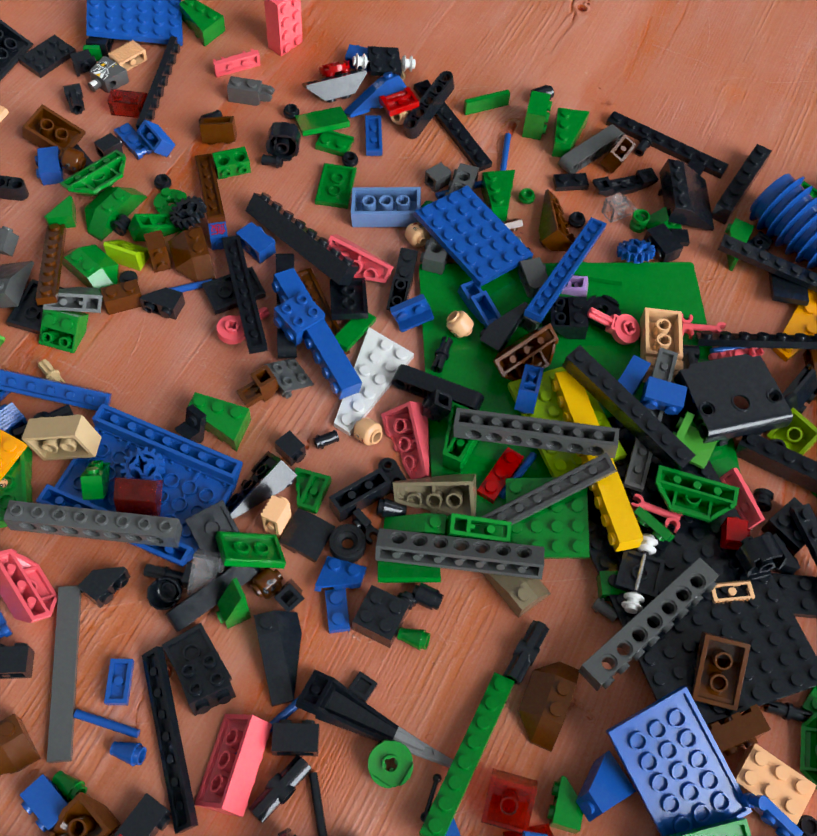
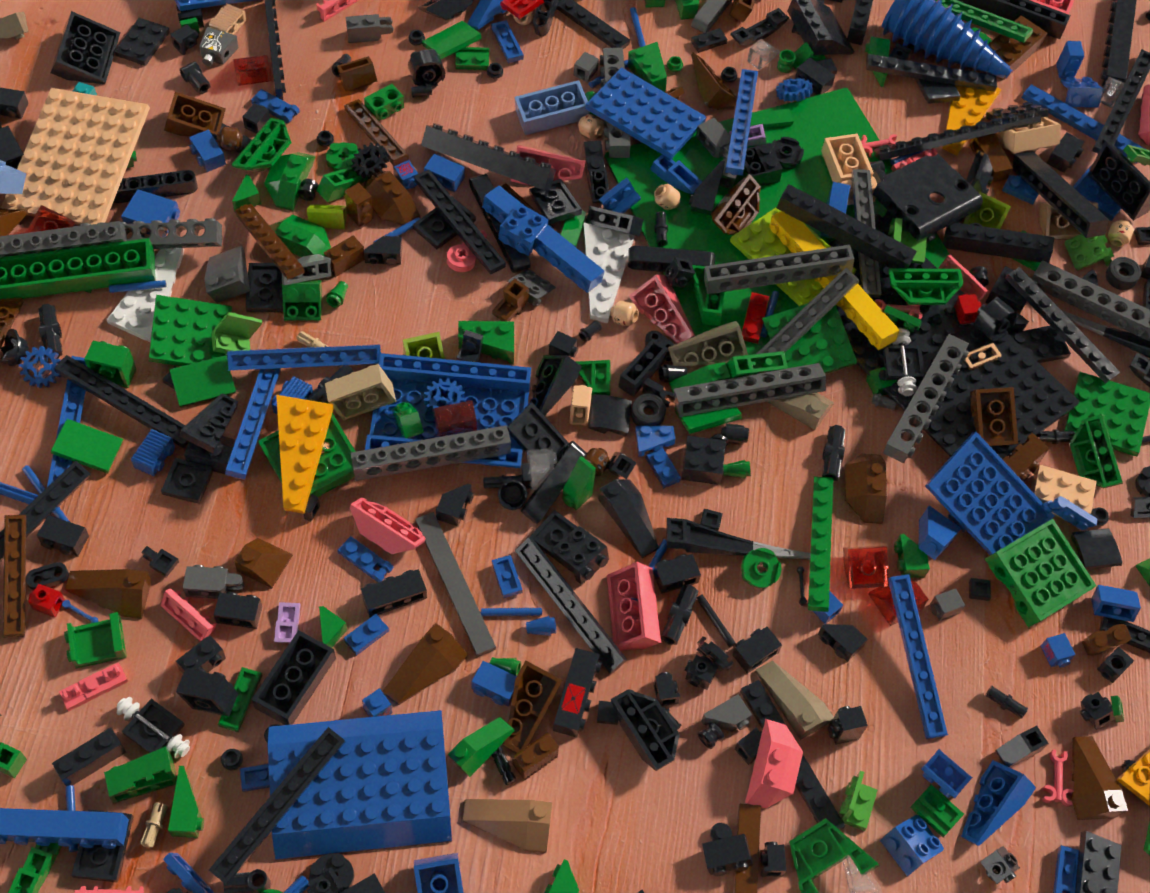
camera: 20 degrees left, 0 degrees up
black plate [119,271,138,283] -> none
blue brick [137,120,175,157] -> none
green tile [215,531,286,569] -> none
green tile [315,163,357,209] -> none
blue slope [514,364,544,414] -> none
coral piece [587,307,640,345] -> none
blue brick [640,376,688,415] -> none
none -> green cone [326,281,348,308]
none -> lime slope [403,332,445,359]
none -> black slope [585,206,644,236]

